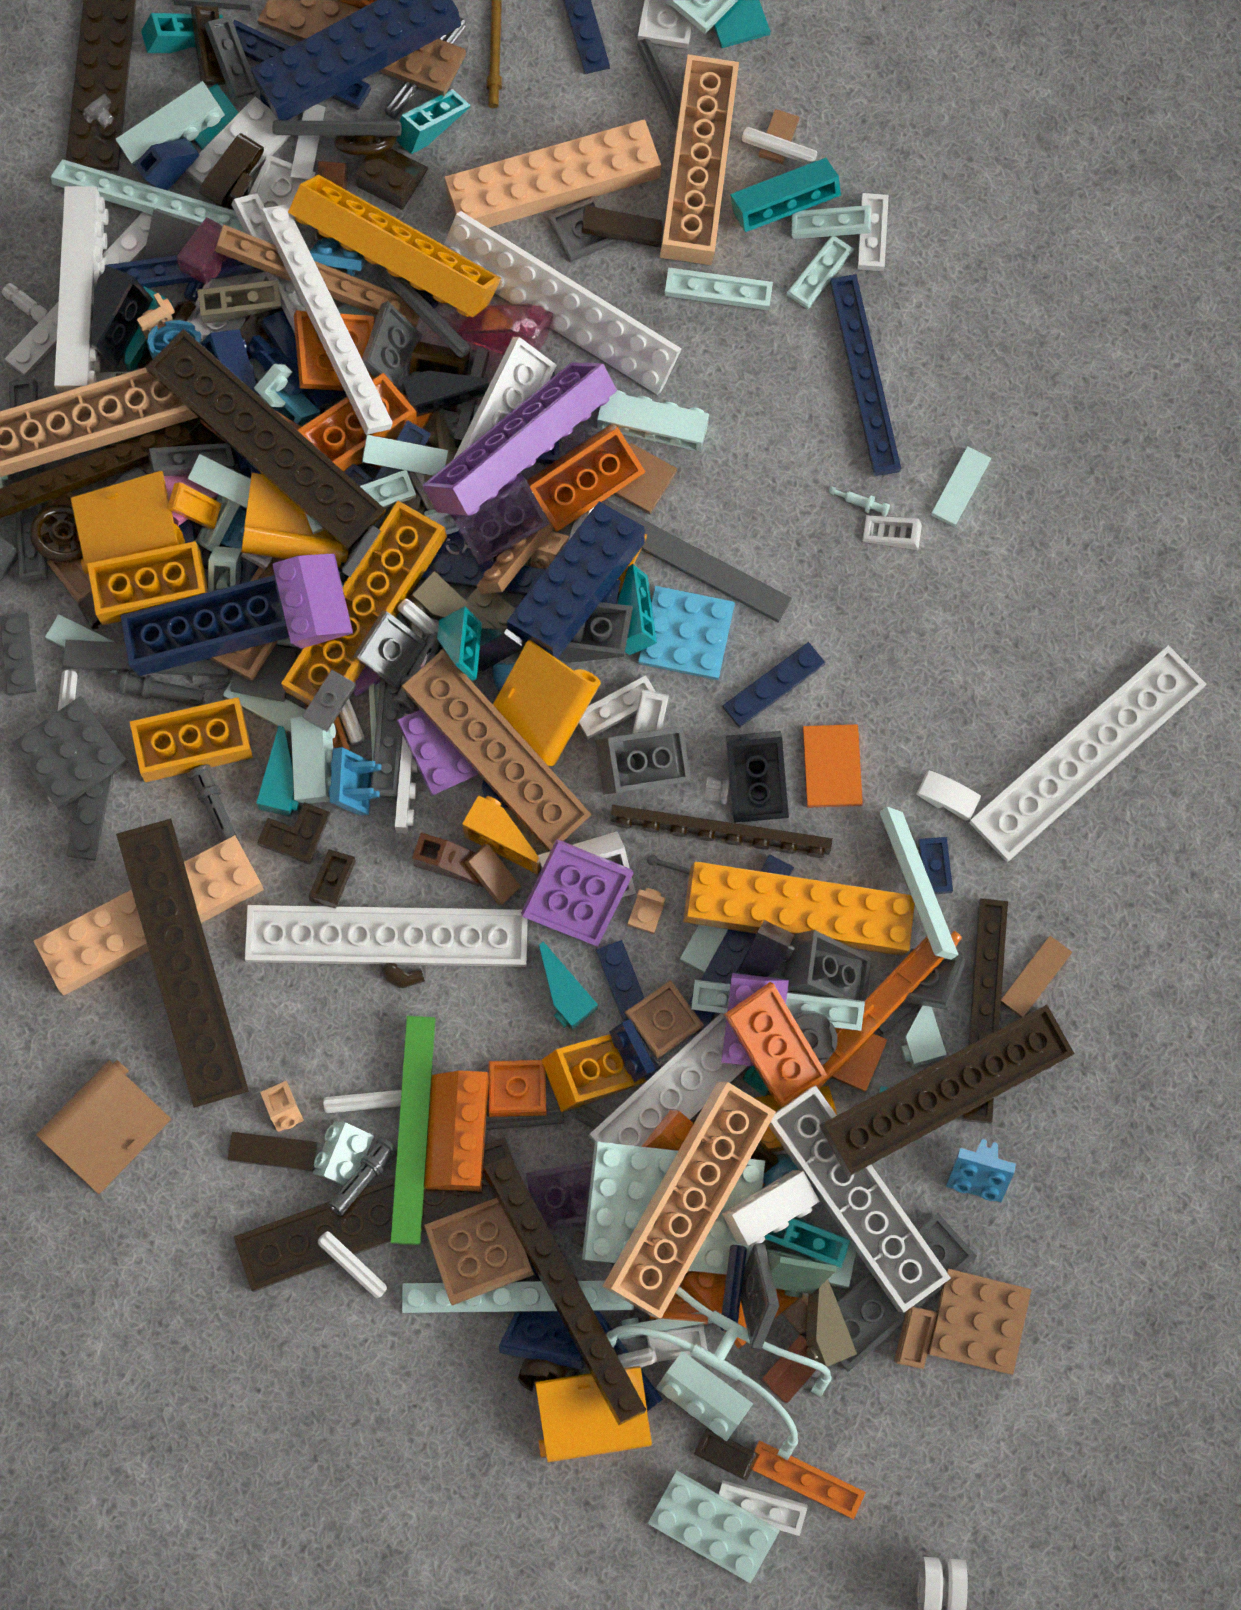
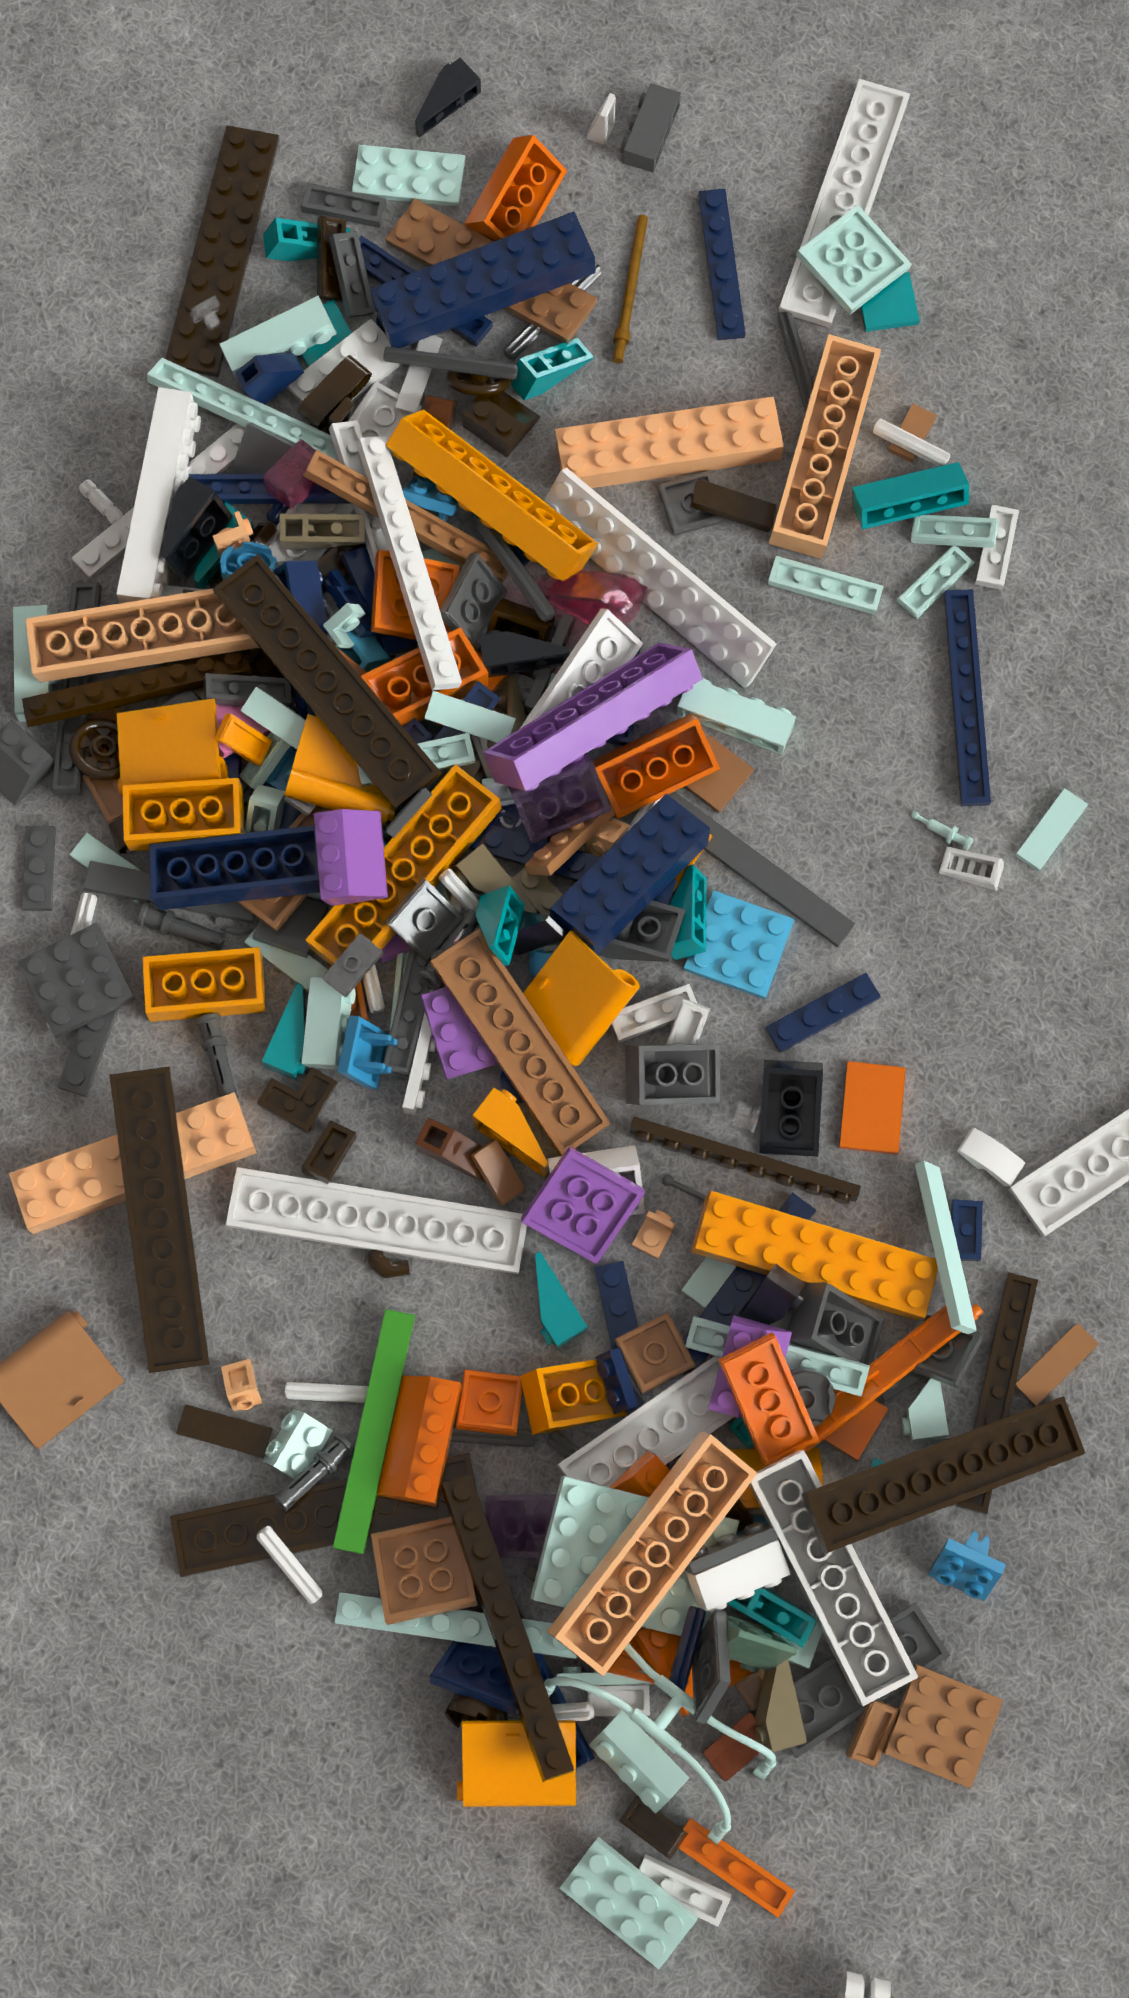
camera: 10 degrees right, 0 degrees up
none -> dark grey plate [685,1522,778,1575]

